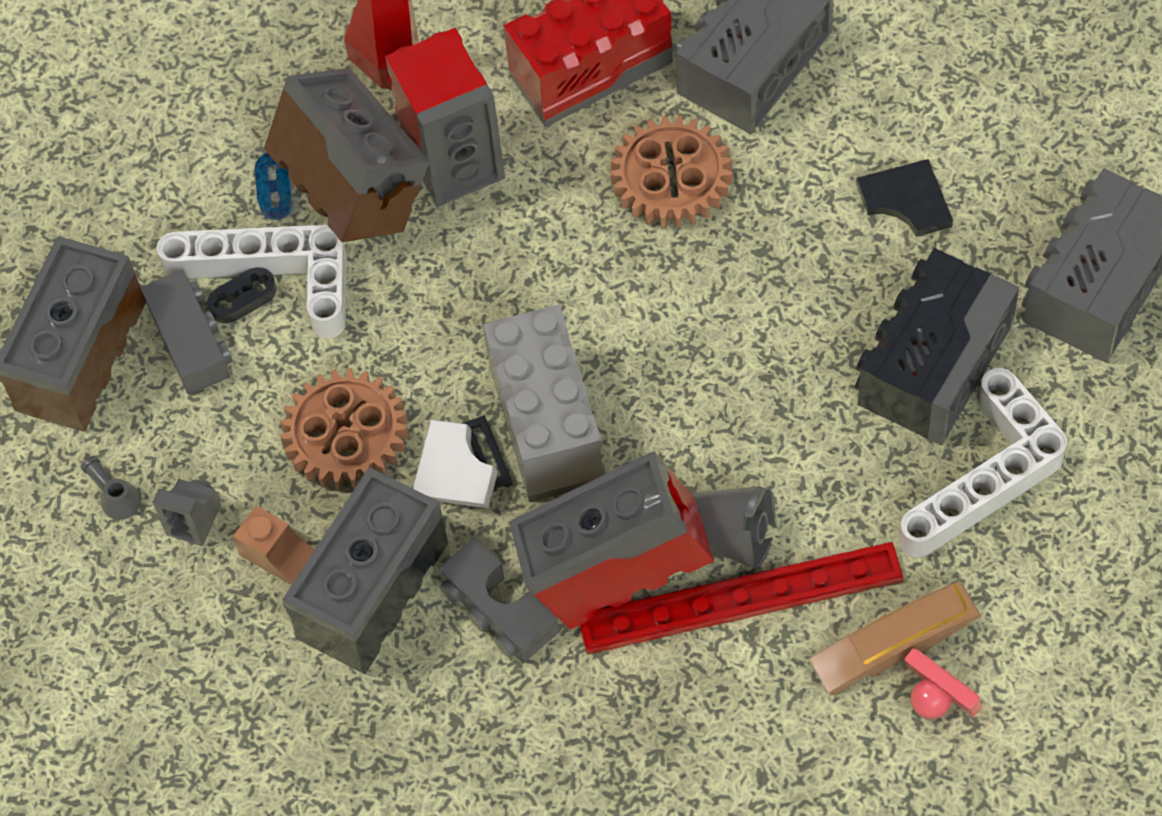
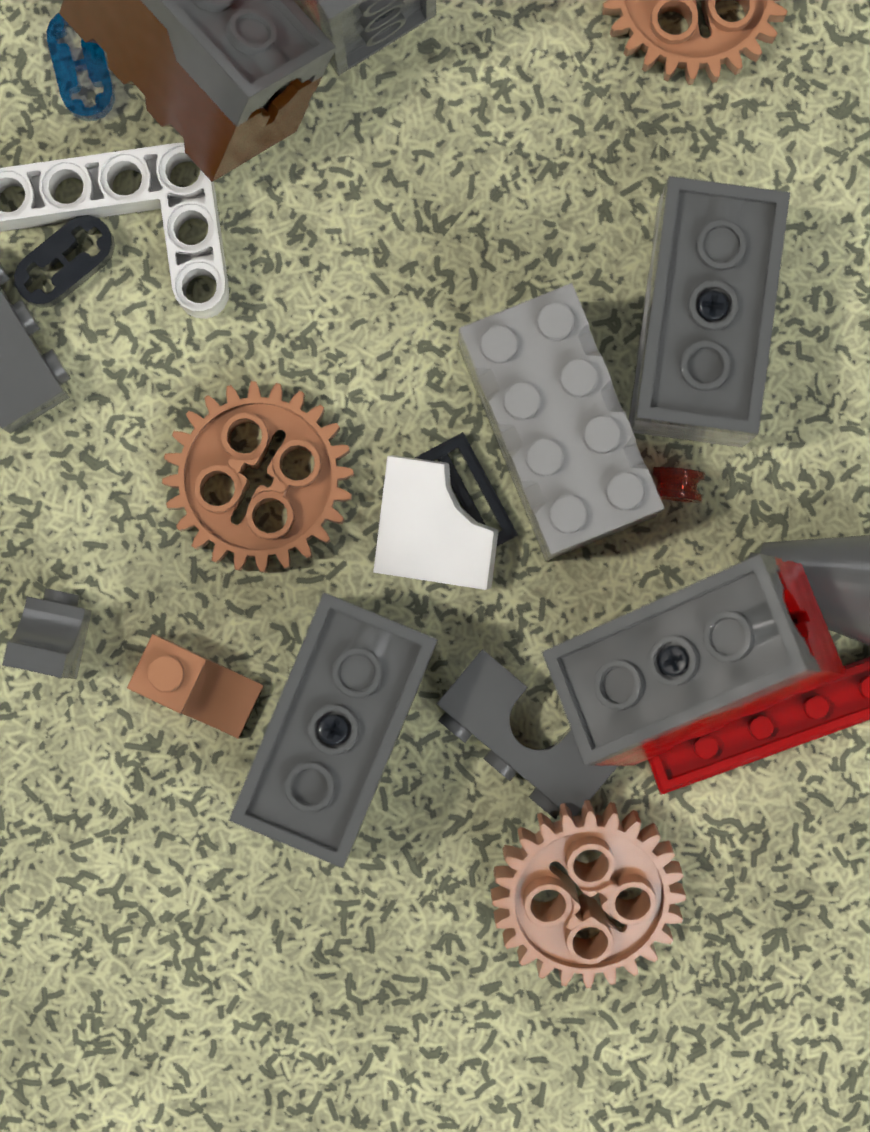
camera: 10 degrees left, 25 degrees up
none -> nougat gear [491,800,686,988]
none -> dark grey piece [628,176,790,448]
none -> clear red bush [652,467,705,503]

